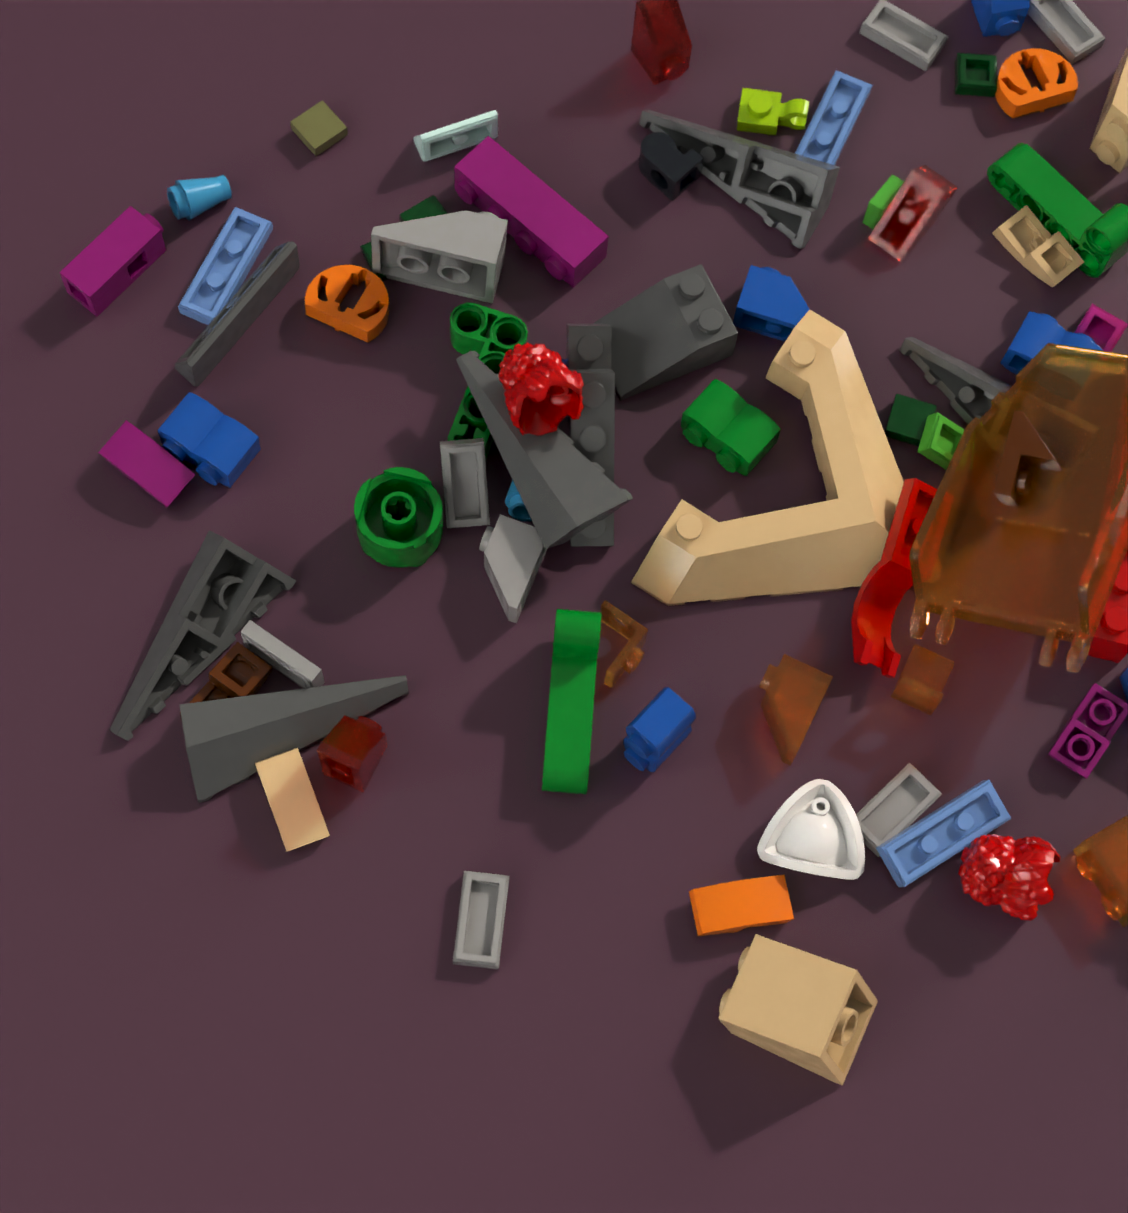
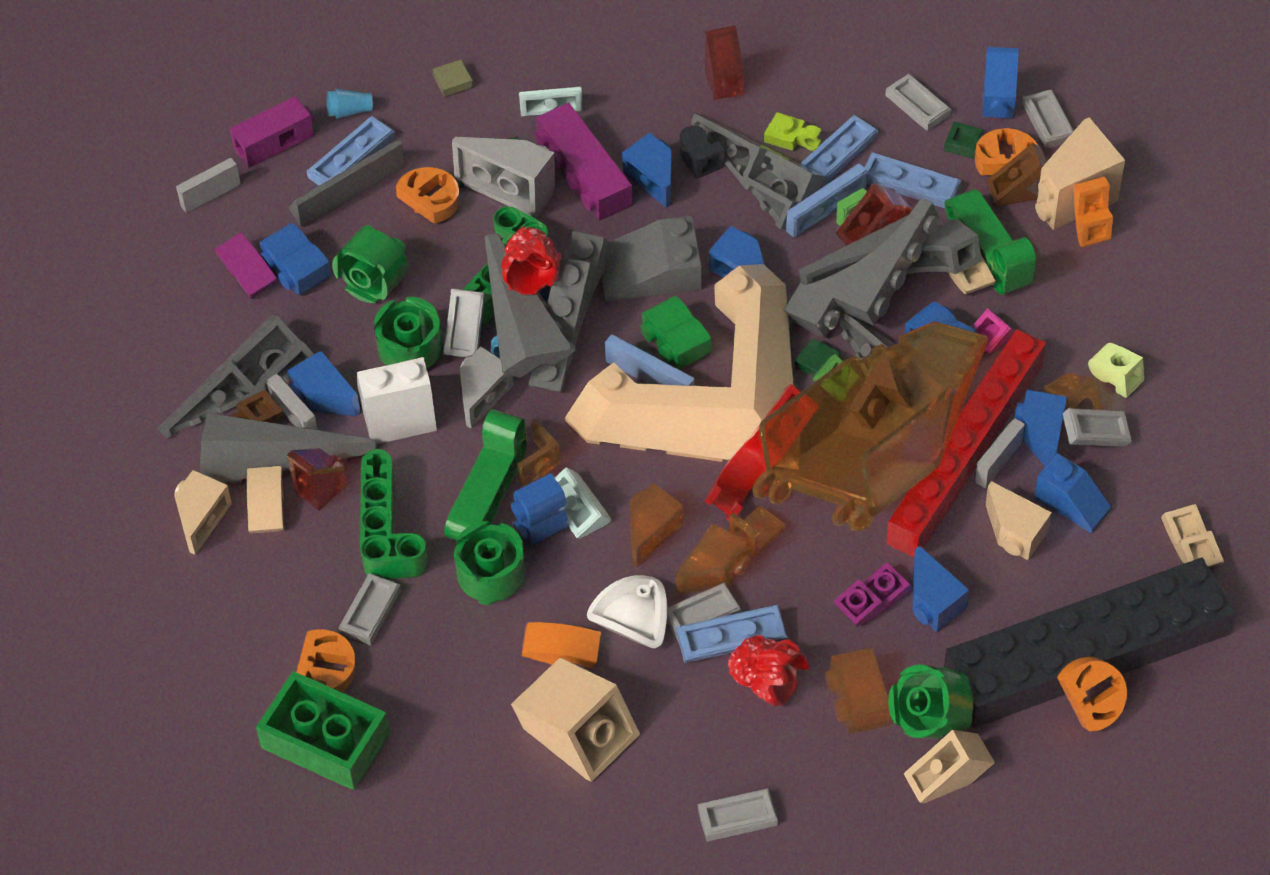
camera: 25 degrees right, 15 degrees down
none -> tan slope [174,470,232,555]
none -> light grey tile [176,158,241,213]
none -> green brick [256,671,390,791]
none -> blue slope [287,351,360,416]
none -> orange piece [297,629,356,692]
none -> green brick [332,225,408,303]
none -> white slope [357,358,437,444]
none -> green beam [360,449,429,579]
none -> green brick [454,521,526,605]
none -> light aqua slope [555,467,612,539]
none -> medium blue tile [605,334,694,386]
none -> blue slope [622,132,672,208]
none -> clear orange slope [676,523,751,595]
none -> light grey tile [698,788,778,842]
none -> dark grey arch [784,198,939,338]
none -> medium blue tile [786,163,867,238]
none -> dark grey arch [799,216,982,285]
none -> medium blue tile [864,152,961,208]
none -> reddish brown slope [986,143,1046,206]

